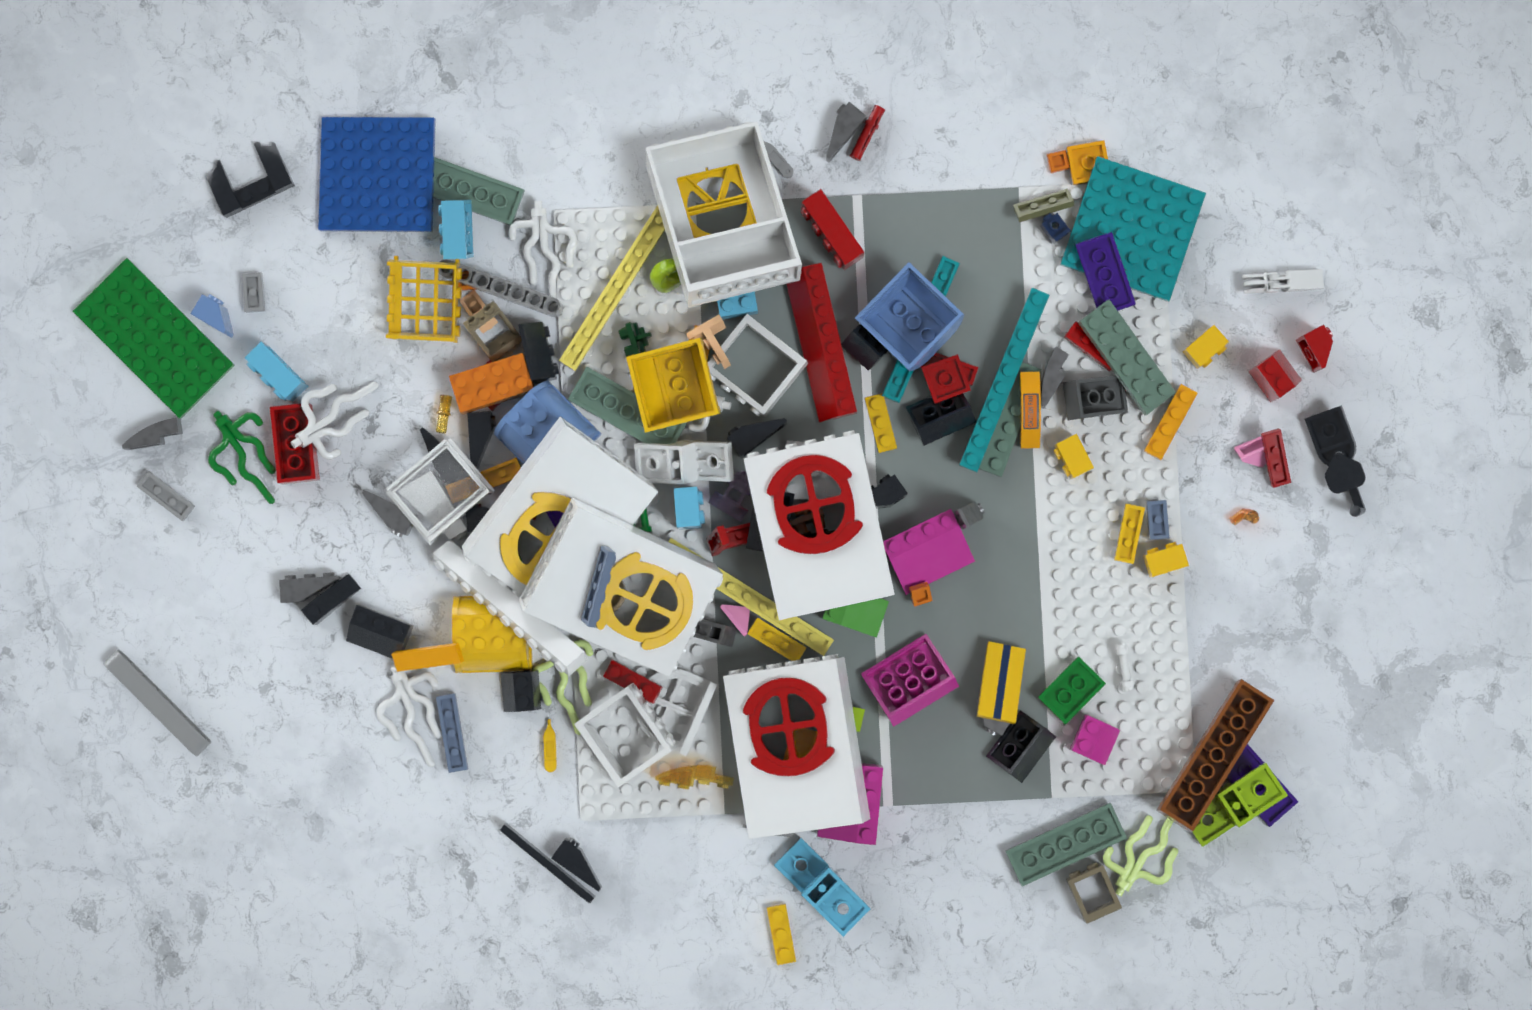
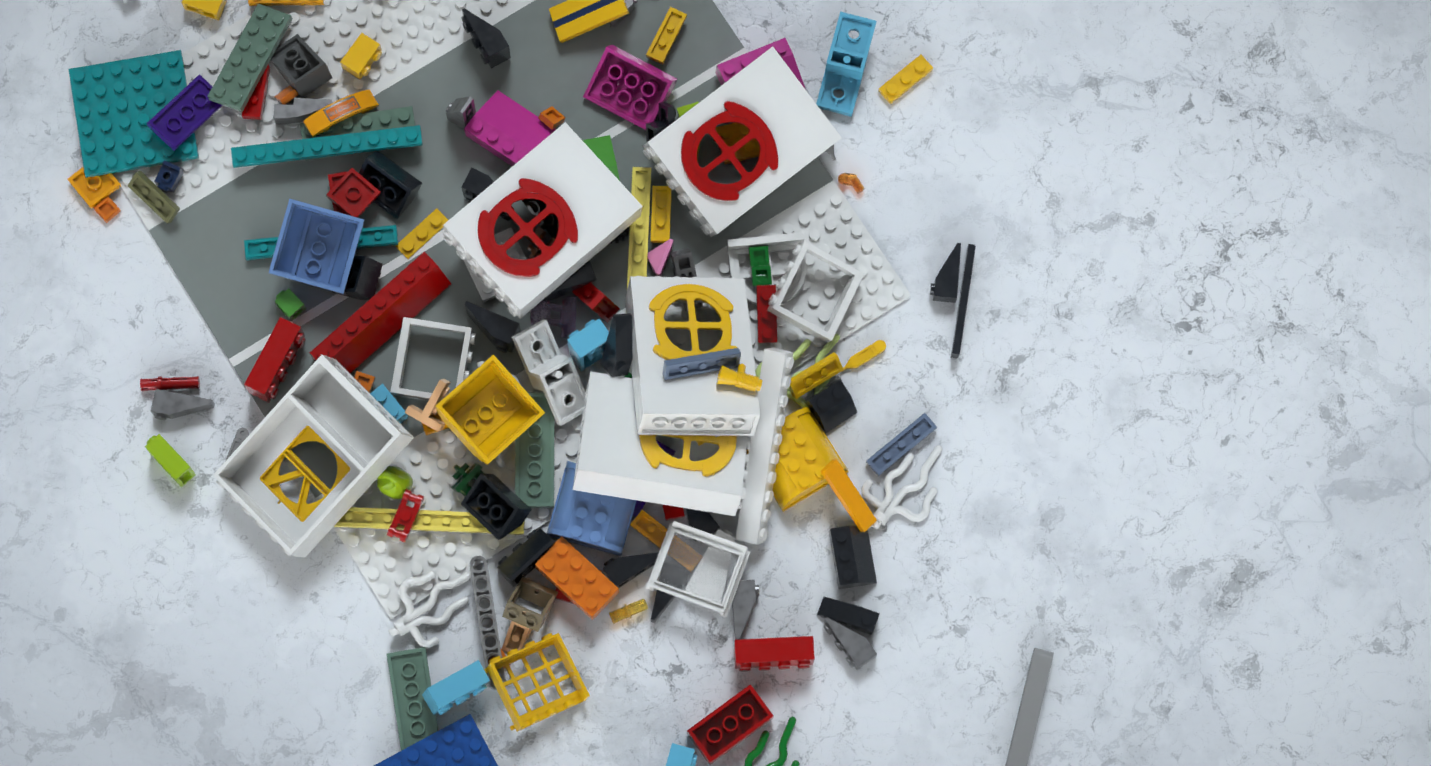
camera: 130 degrees left, 10 degrees down
white plant [291,382,379,460] -> none
clear yellow slope [655,765,734,790] -> none
none -> lime window [145,434,196,488]
none -> orange tile [274,85,298,105]
none -> bright green brick [275,288,306,321]
none -> orange plate [354,371,375,393]
none -> red plate [387,489,425,543]
none -> black slope [461,8,511,69]
none -> black slope [461,473,532,540]
none -> black slope [600,313,632,377]
none -> yellow plate [646,7,687,65]
none -> black brick [646,102,676,142]
none -> yellow piece [716,364,762,392]
none -> red brick [734,636,815,672]
none -> green slope [748,246,772,286]
none -> yellow plate [789,352,843,399]
none -> clear orange arm [838,173,865,194]

